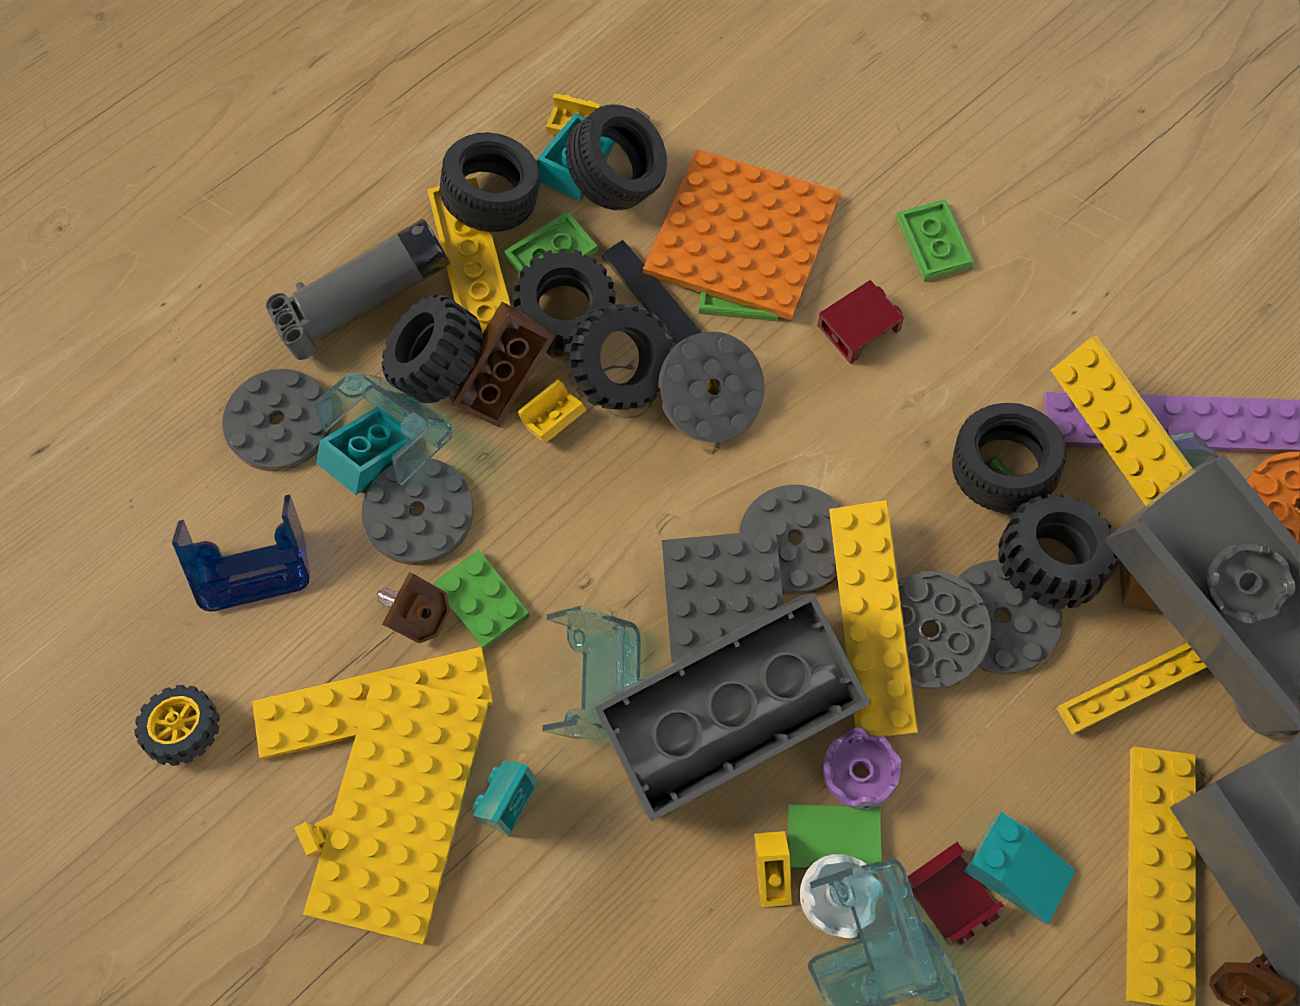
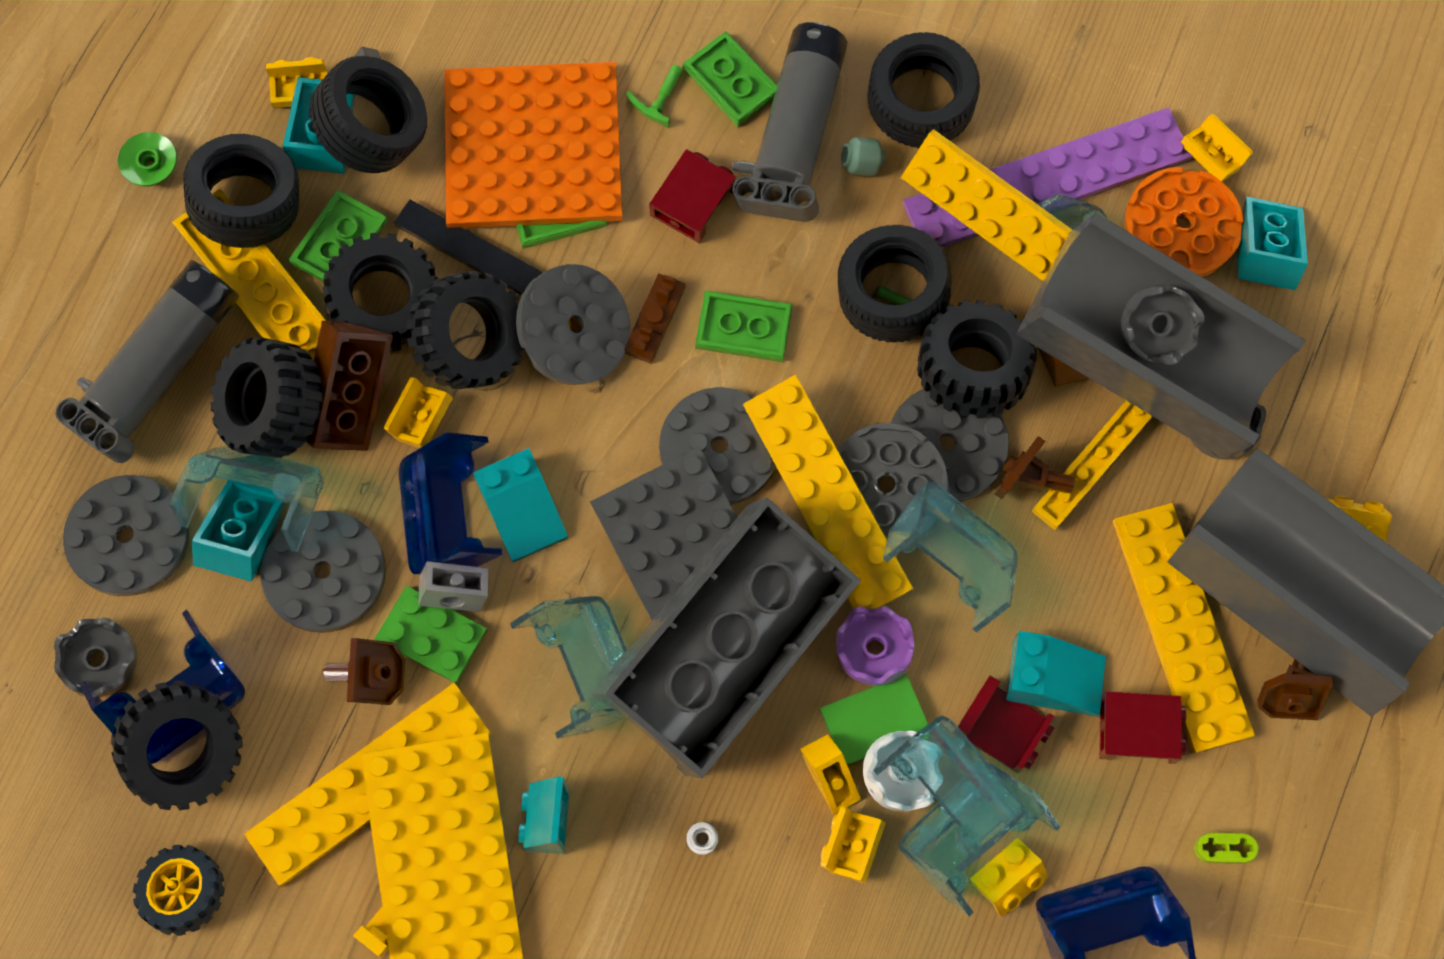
camera: 30 degrees left, 5 degrees up
none -> dark grey plate [54,617,137,698]
none -> black tyre [111,681,243,811]
none -> bright green dish [118,132,177,187]
none -> clear blue windscreen [399,432,502,575]
none -> light grey brick [418,561,488,612]
none -> teal slope [473,448,569,562]
none -> reddish brown plate [624,273,686,364]
none -> bright green piece [626,65,683,128]
none -> white plate [687,822,718,855]
none -> bright green tile [695,291,792,362]
none -> dark grey piece [732,22,848,222]
none -> yellow bracket [821,806,886,884]
none -> sand green head [841,137,886,177]
none -> black tyre [867,32,980,148]
none -> clear light blue windscreen [883,481,1018,632]
none -> reddish brown piece [994,436,1075,500]
none -> dark red panel [1099,691,1186,764]

